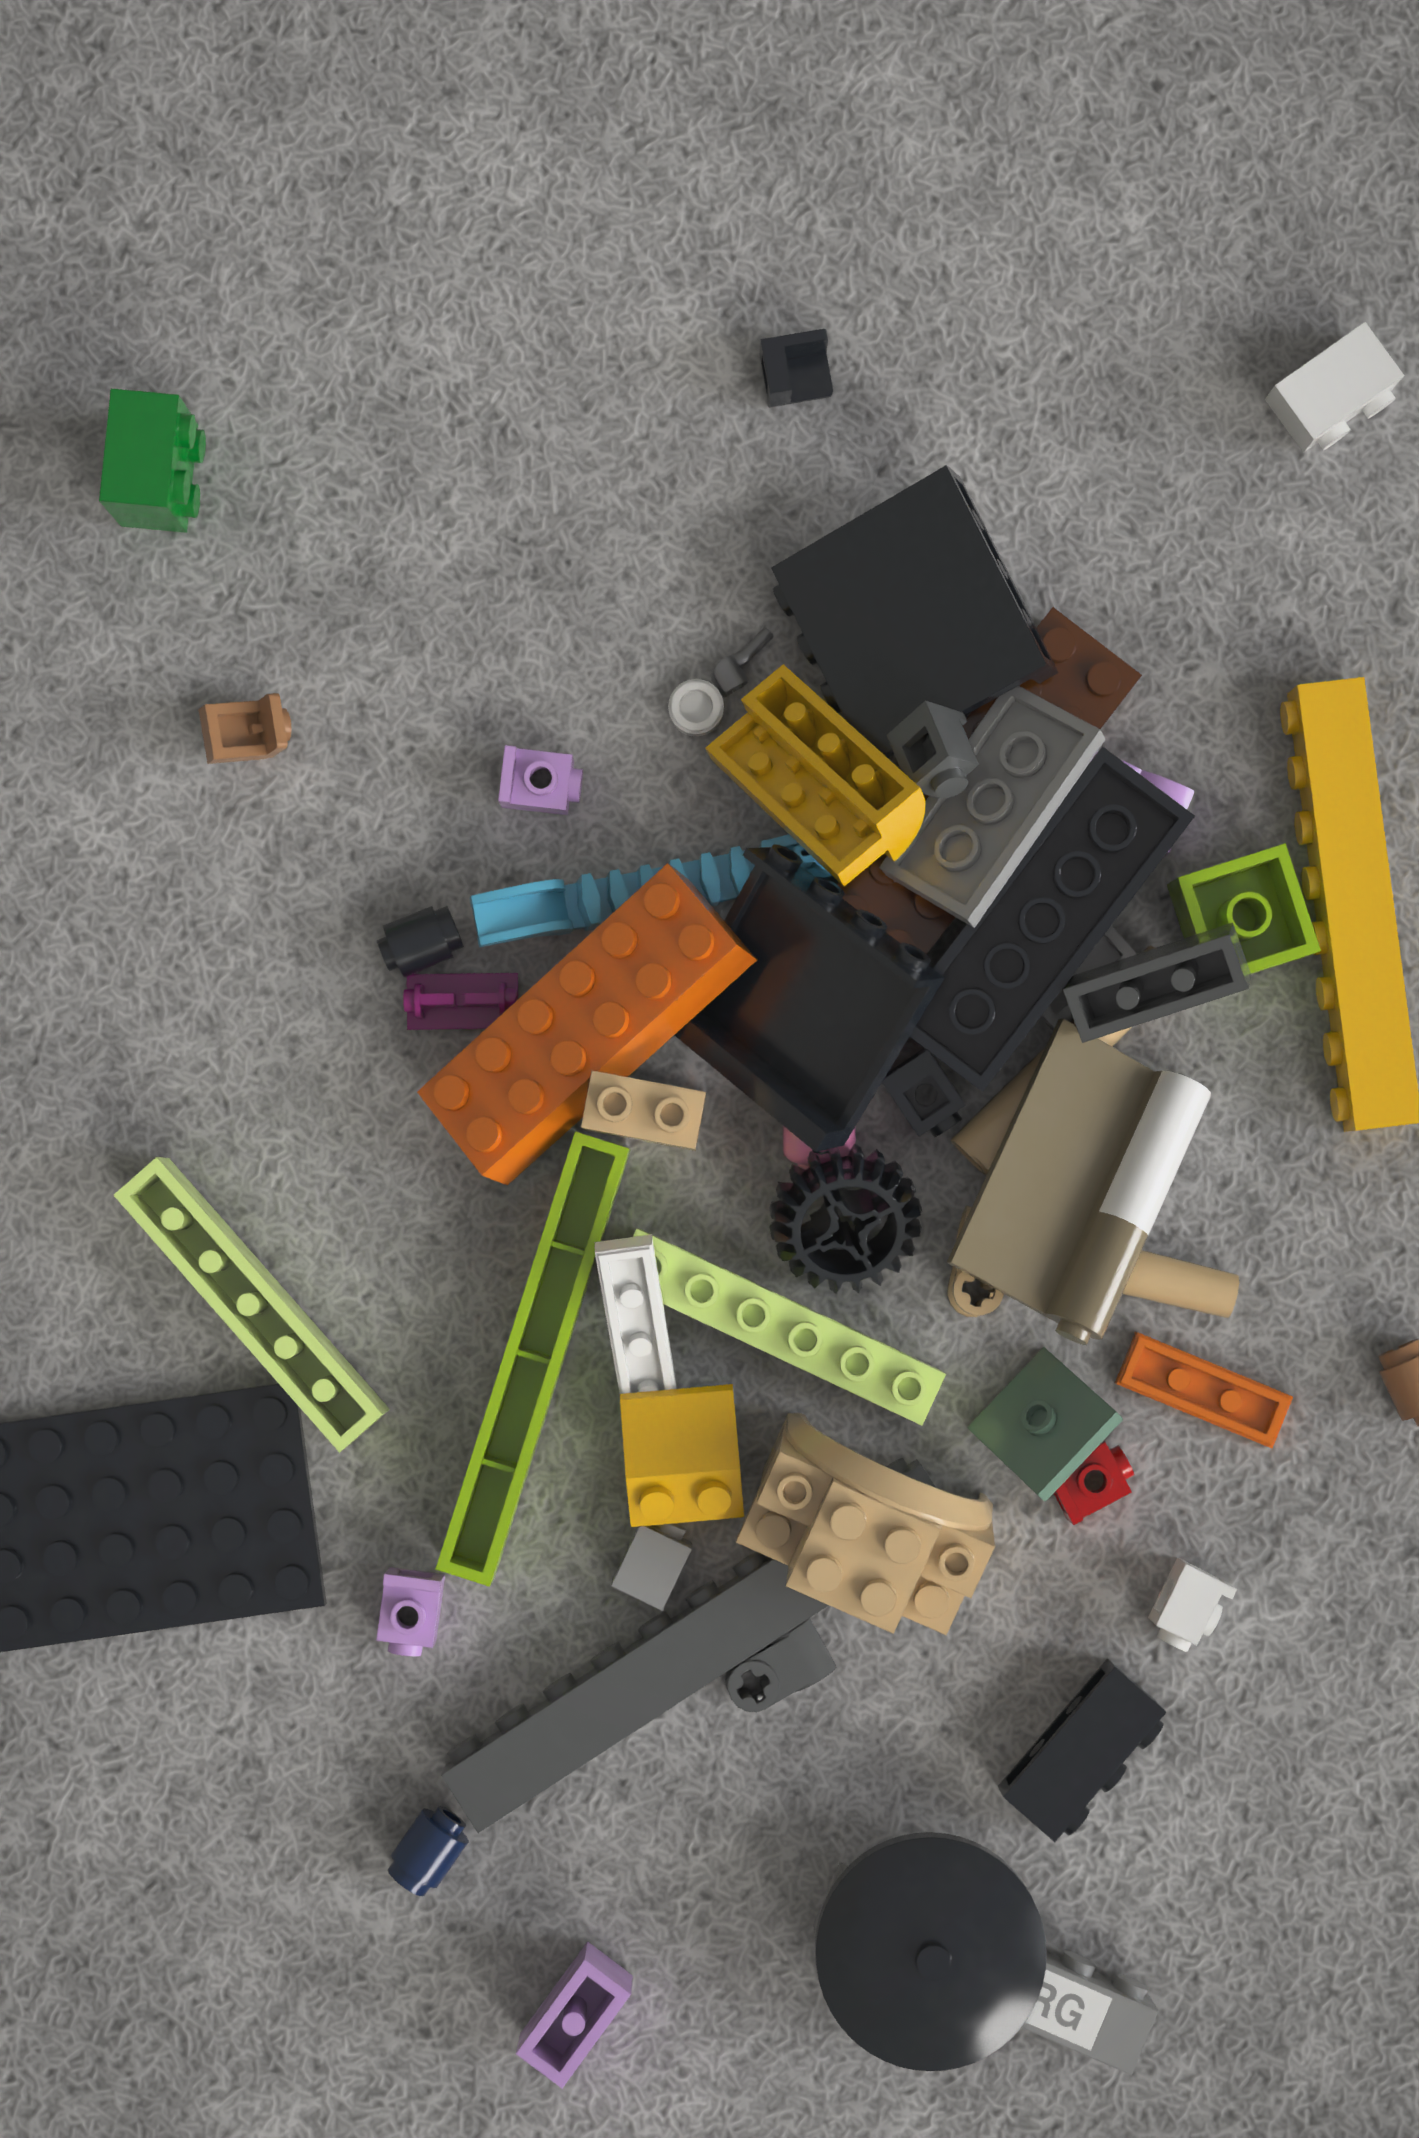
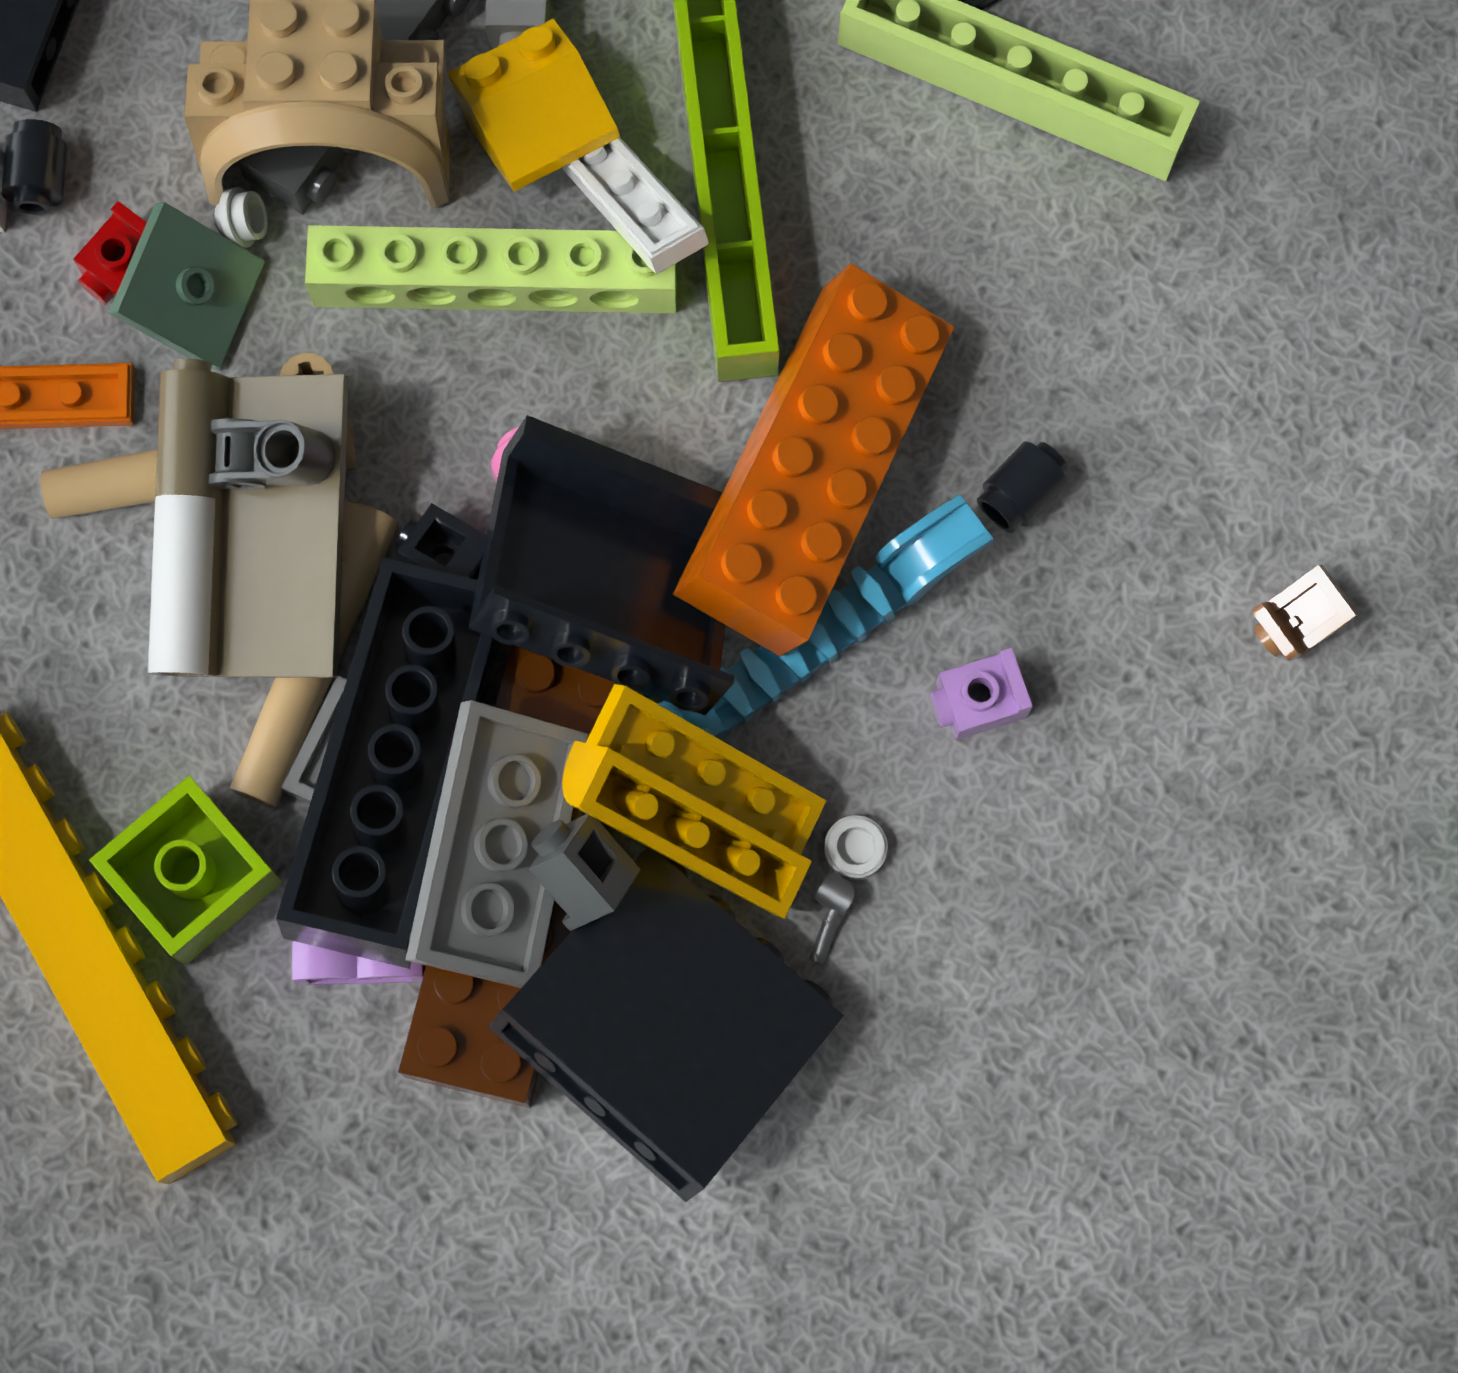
camera: 160 degrees right, 10 degrees down
magenta hinge [403,973,519,1030] -> none
tan panel [581,1071,706,1151] -> none
black panel [759,329,833,408] -> none
black gear [769,1143,922,1294] -> none
dark grey brick [1063,922,1252,1043] -> none
none -> black brick [1,119,67,215]
none -> dark grey piece [208,418,335,490]
none -> white plate [214,187,268,248]

